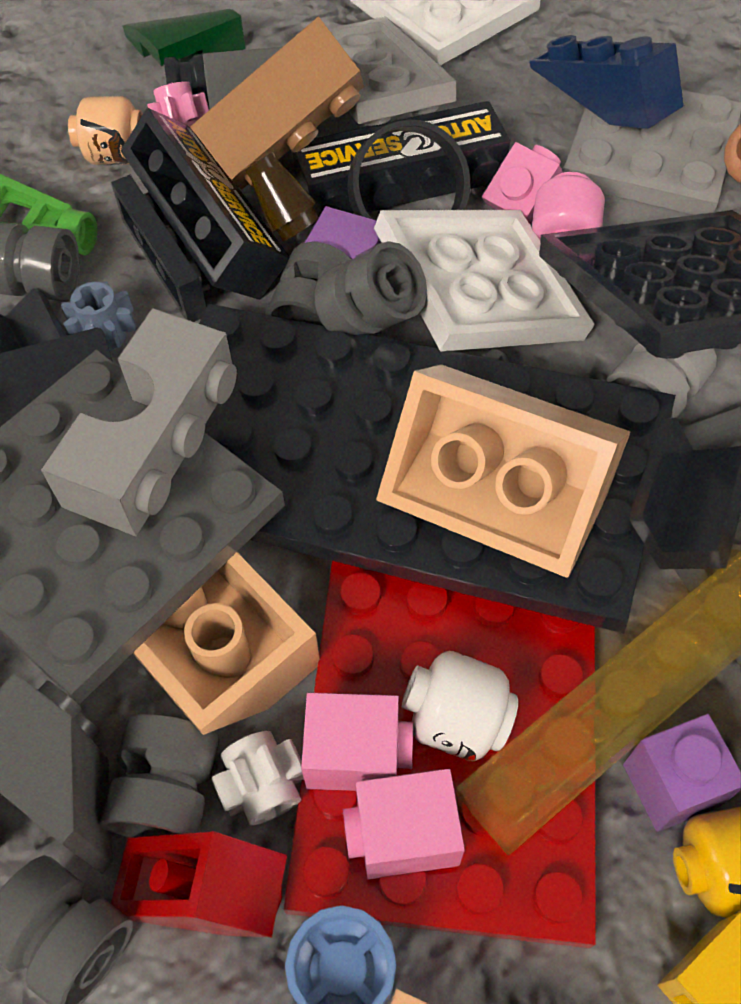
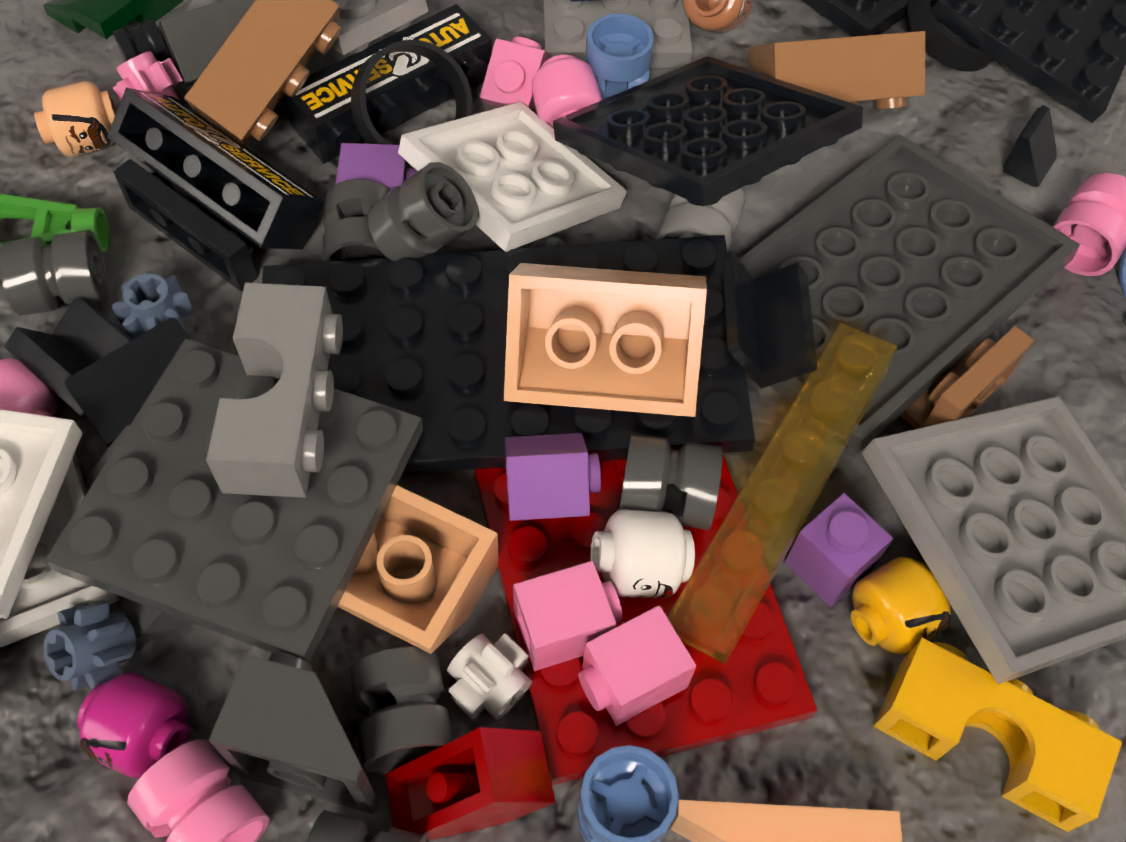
camera: 25 degrees left, 0 degrees up
dark brown cone [245,152,319,241] -> none
none -> medium lavender brick [504,433,601,521]
none -> medium blue wheel [585,13,654,100]
none -> dark grey wheel [619,433,723,530]

